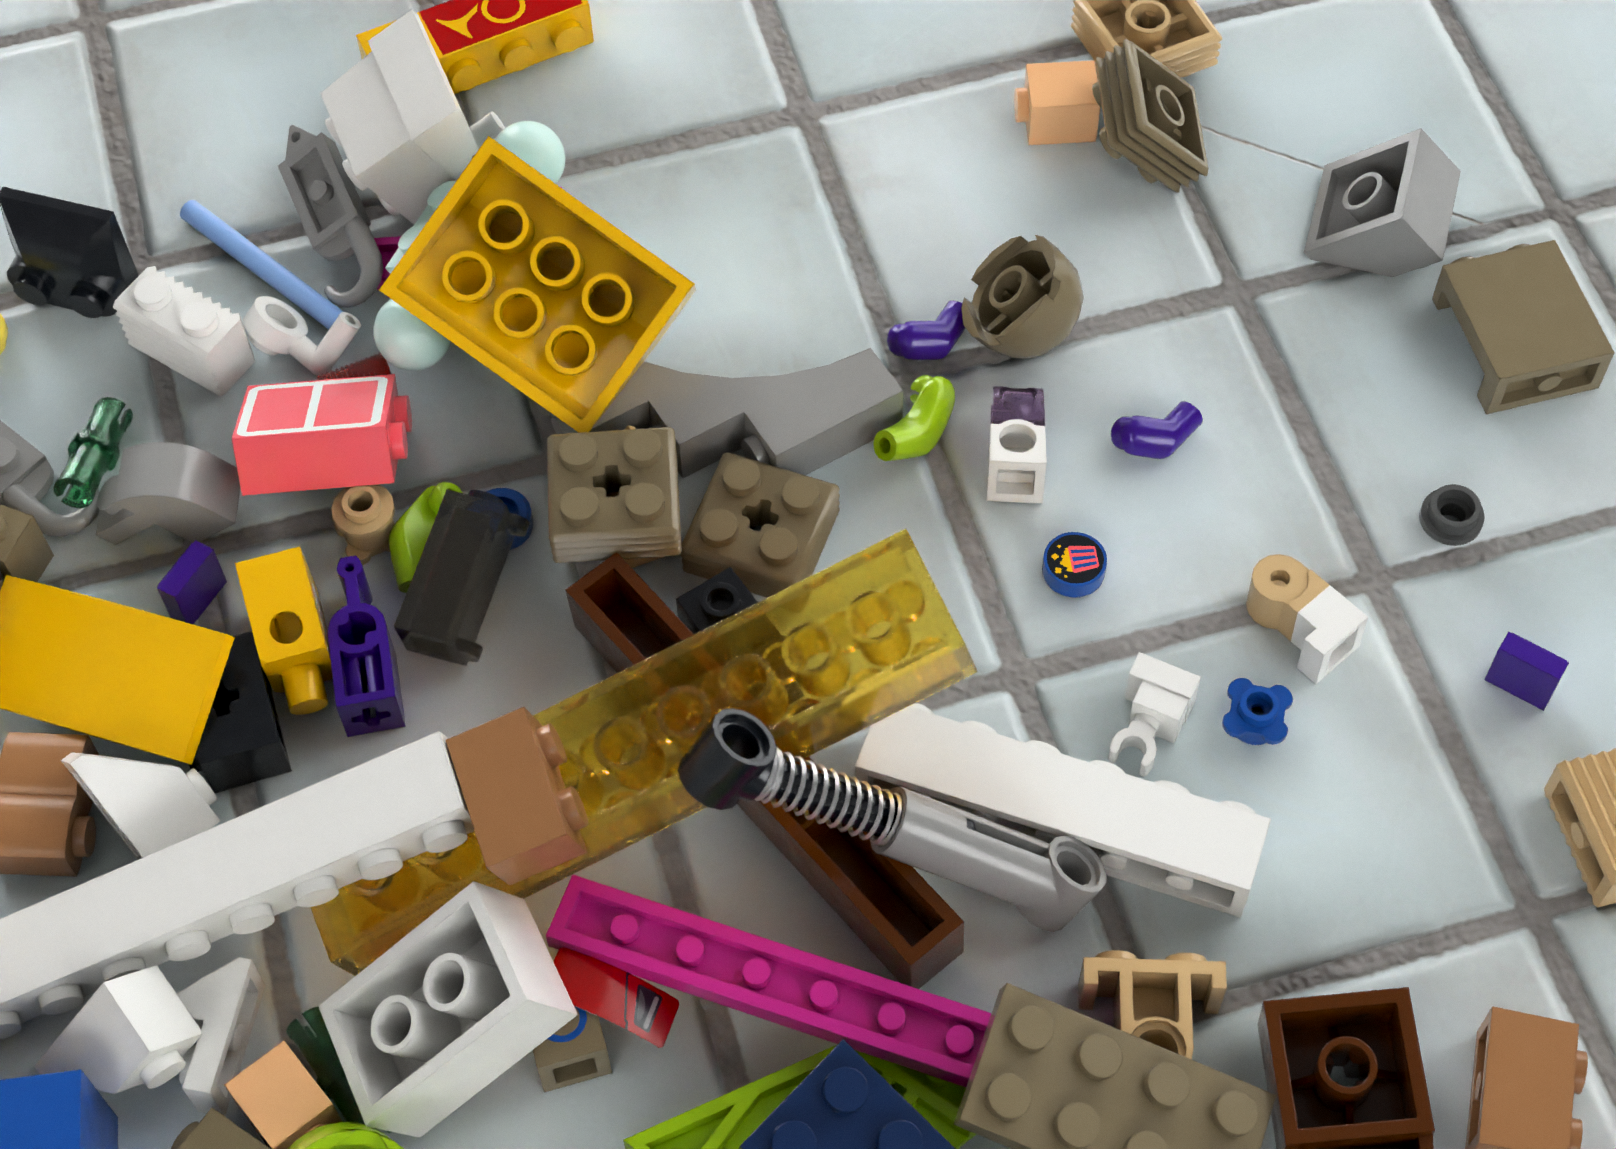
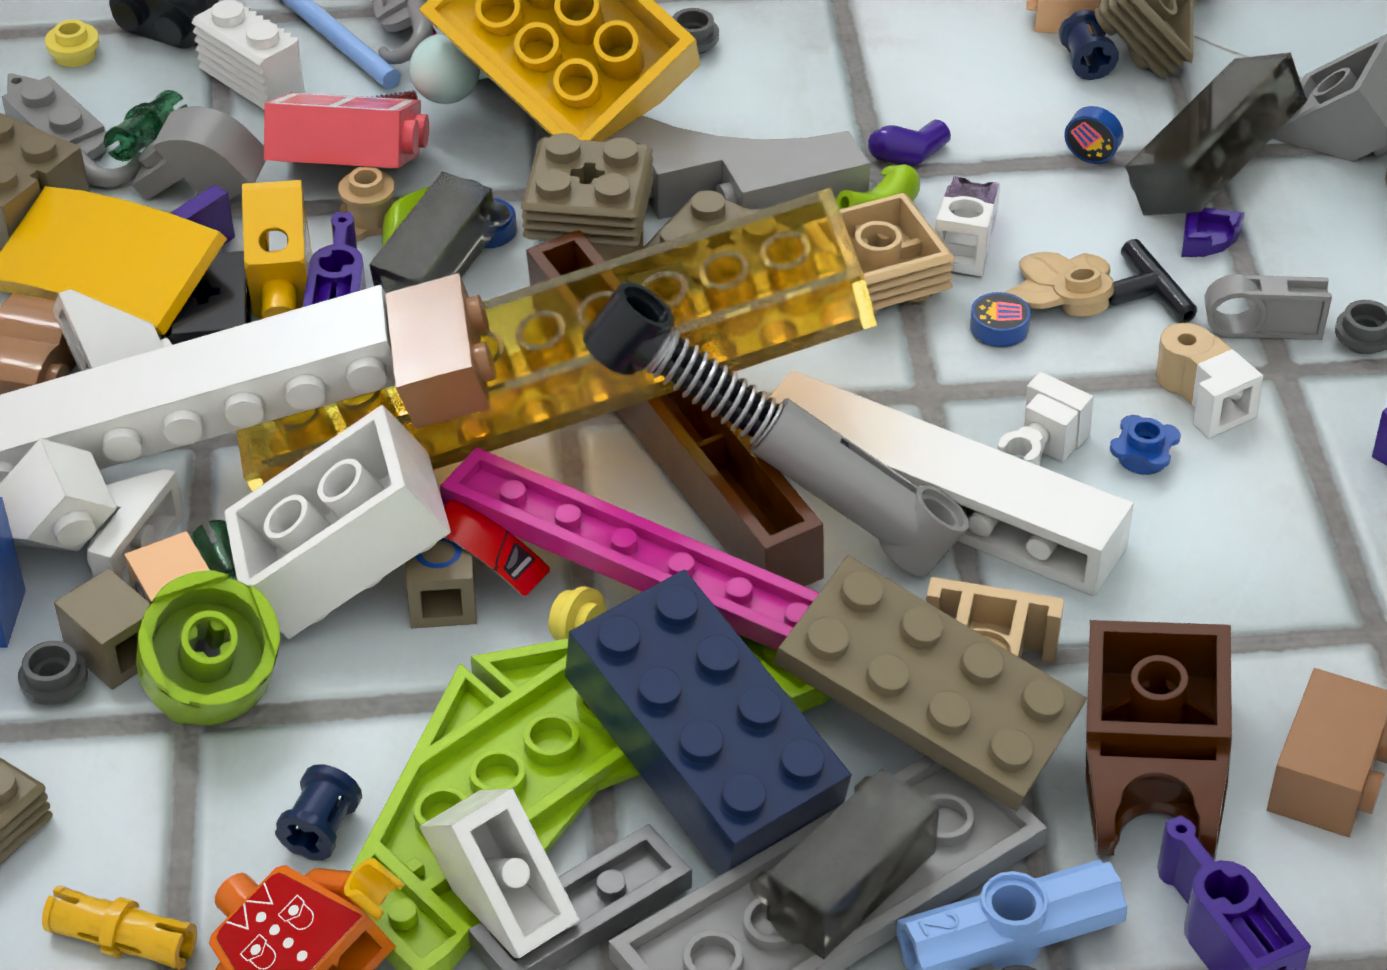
camera: 10 degrees right, 15 degrees down
white plate [243,296,361,376] -> none
dark tan cylinder [961,235,1084,359] -> none
dark purple arm [1111,401,1203,459] -> none
none -> light yellow plate [548,586,608,640]
none -> dark grey plate [672,8,719,55]
none -> tan brick [802,193,955,317]
none -> tan plate [1005,252,1114,317]
none -> dark blue bush [1059,10,1119,80]
none -> tile [1064,106,1124,164]
none -> black piece [1109,239,1197,323]
none -> clear smoke brick [1125,52,1307,216]
none -> dark purple tile [1181,206,1245,257]
none -> light grey piece [1204,274,1332,340]

